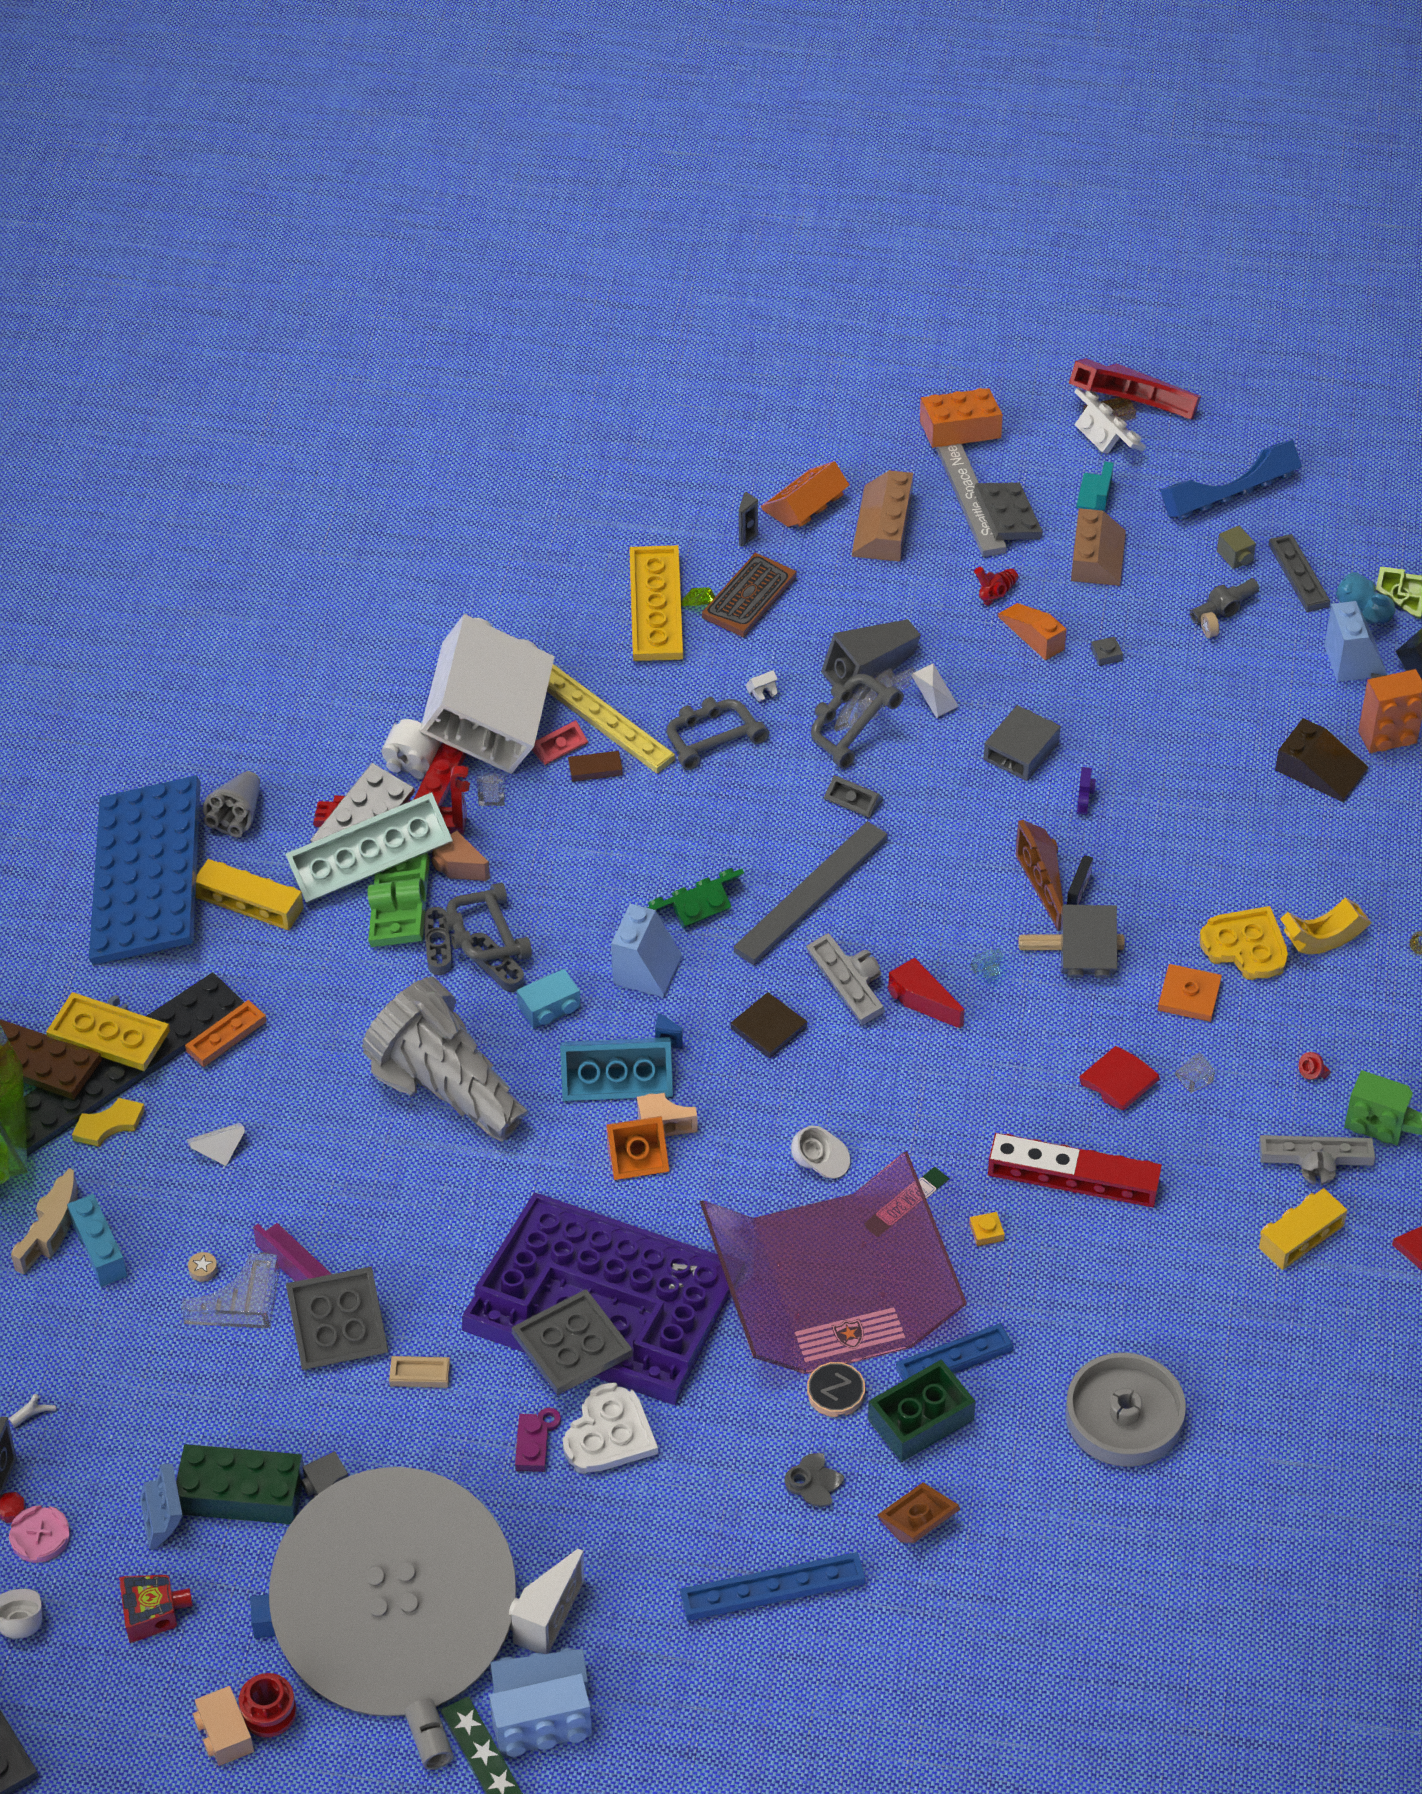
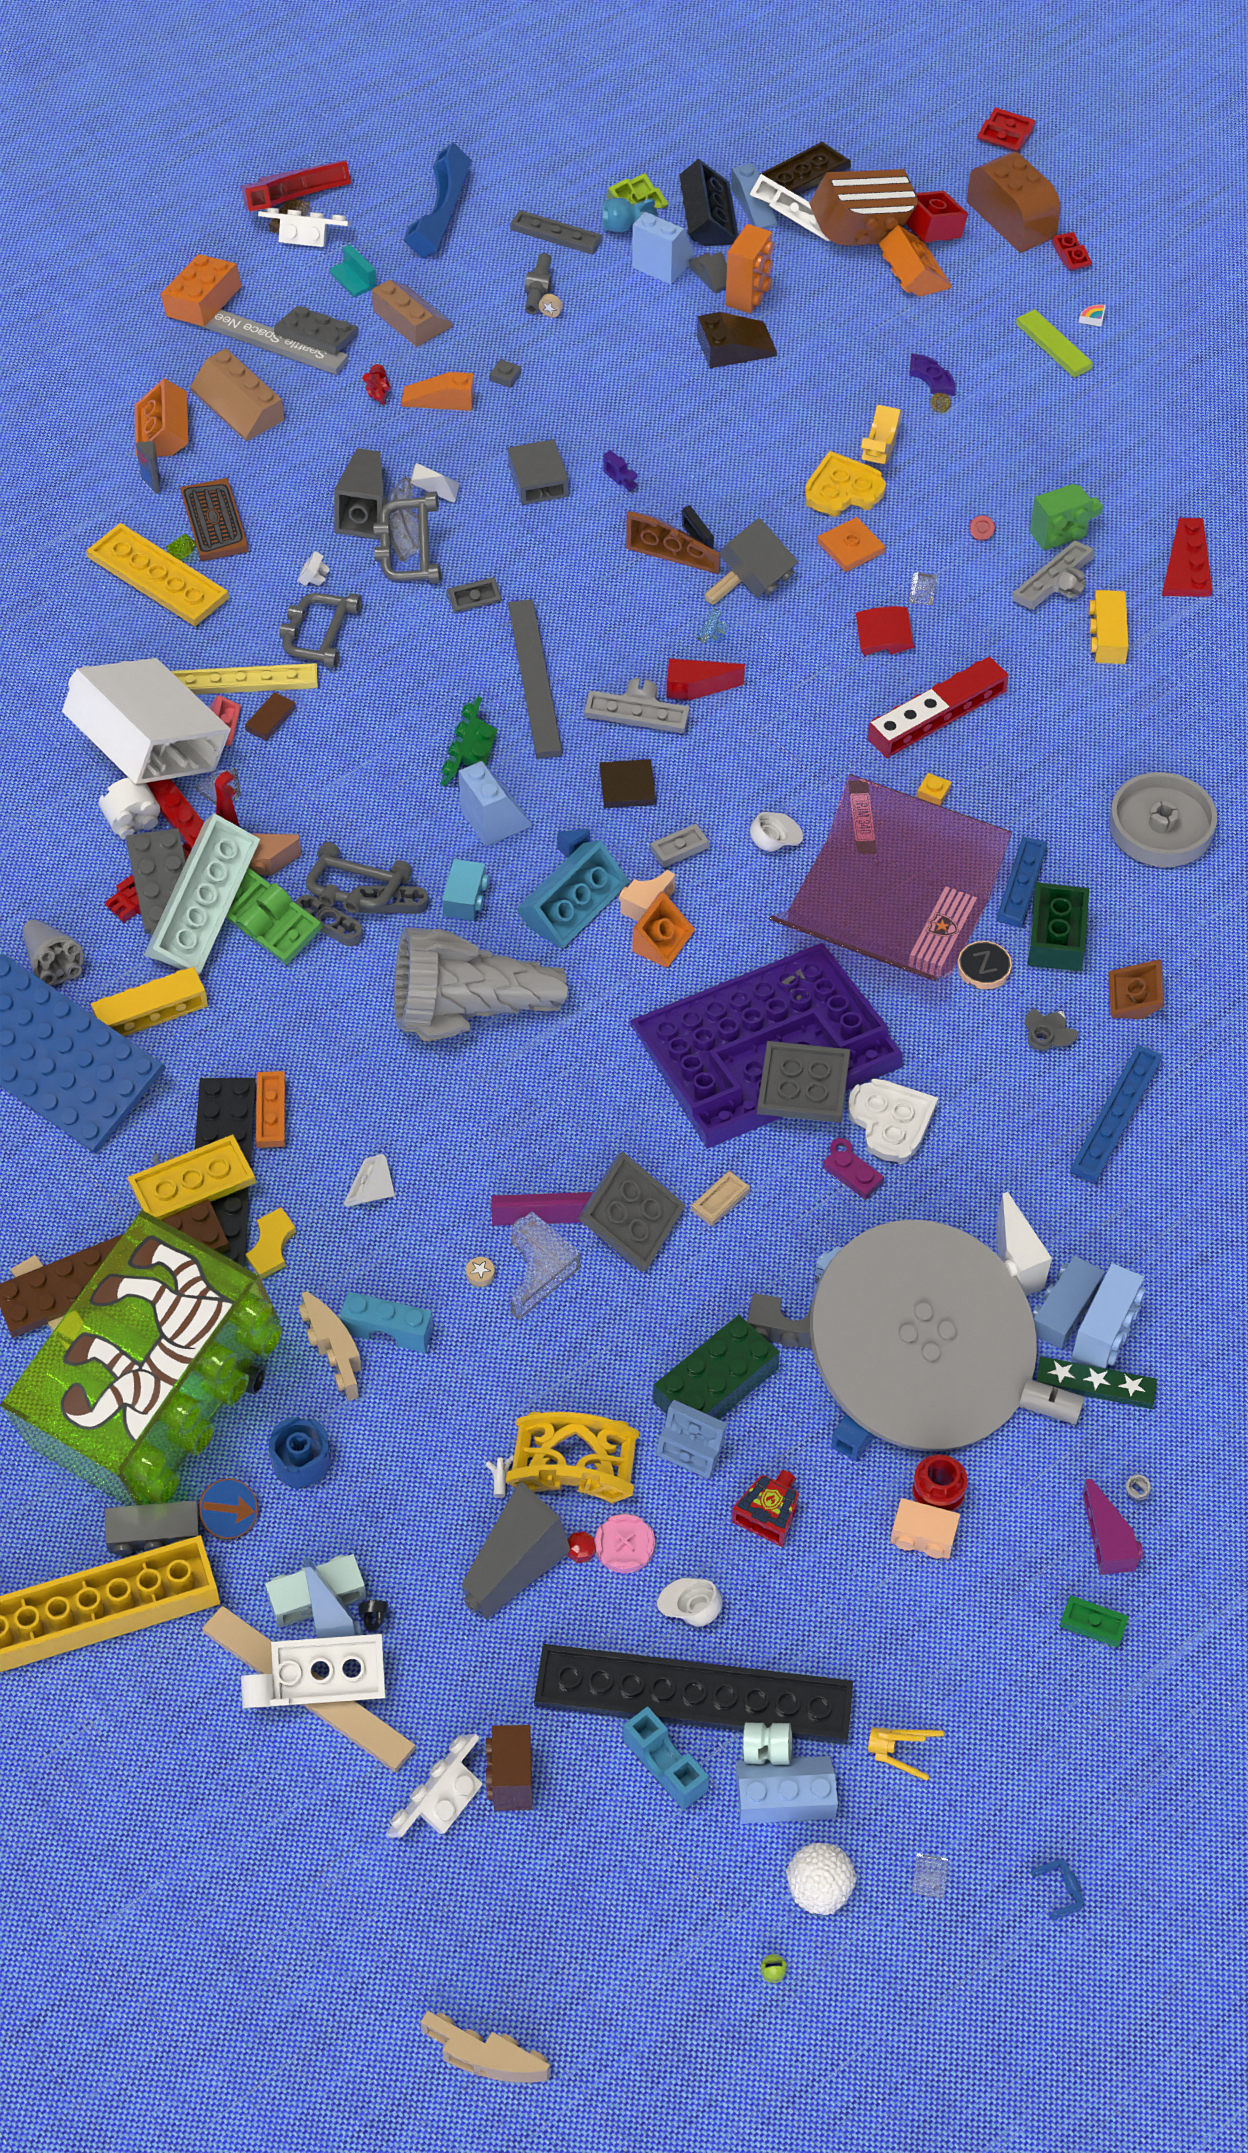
camera: 50 degrees left, 5 degrees up
olive brick [1217,525,1256,569] -> none
none -> yellow fence [505,1412,640,1504]
none -> light grey plate [650,824,709,868]

